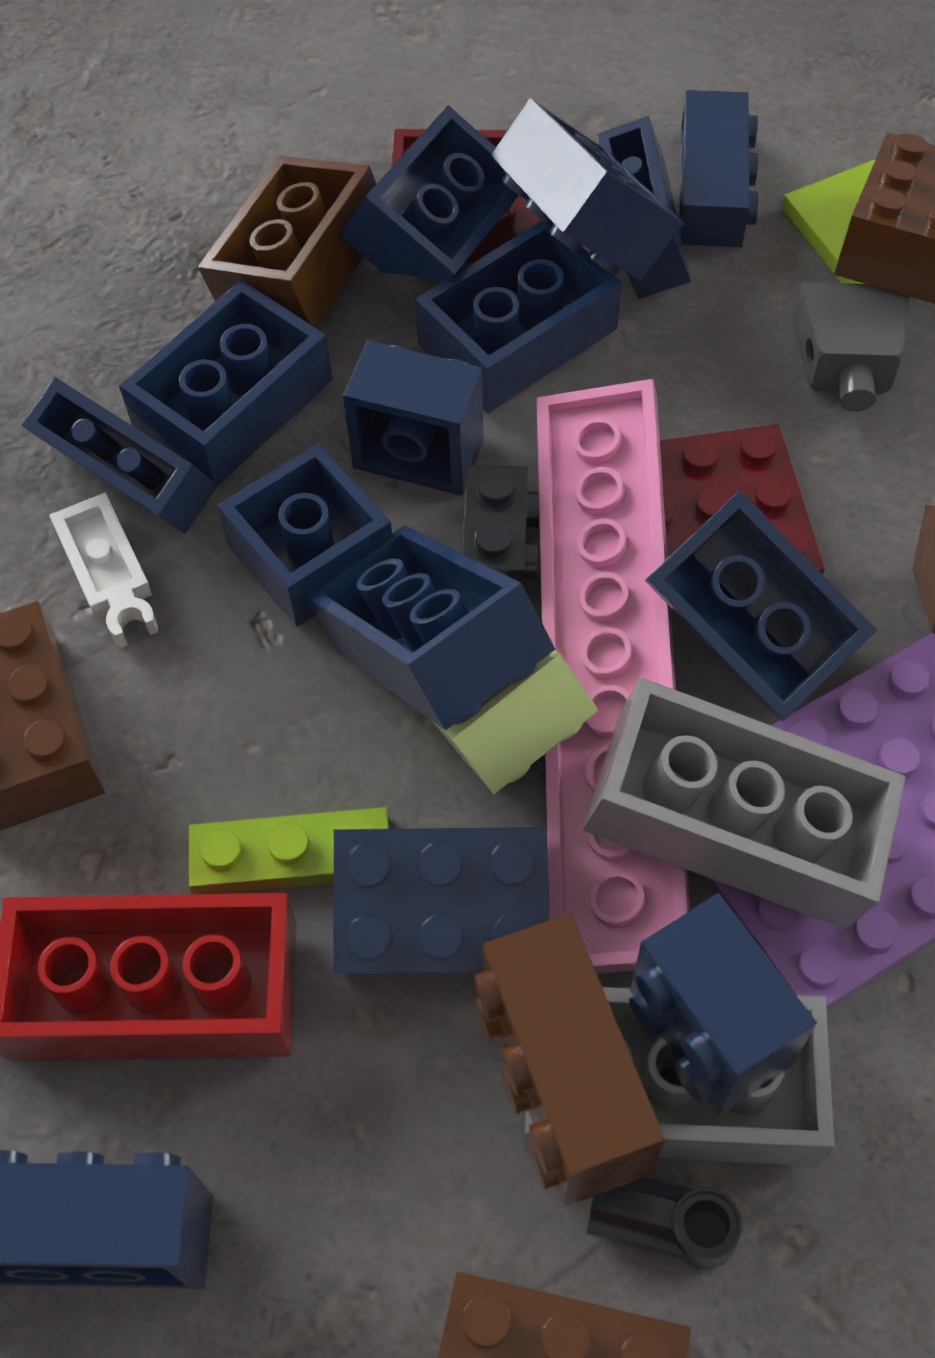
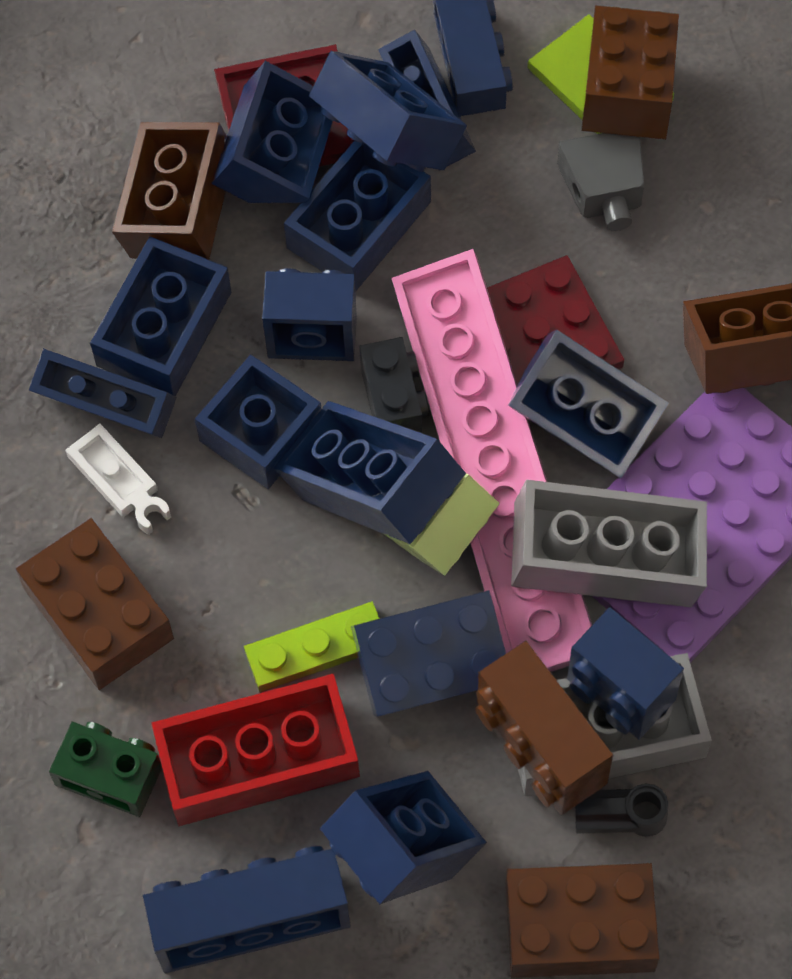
camera: 15 degrees left, 5 degrees up
none -> dark blue brick [320,771,487,904]

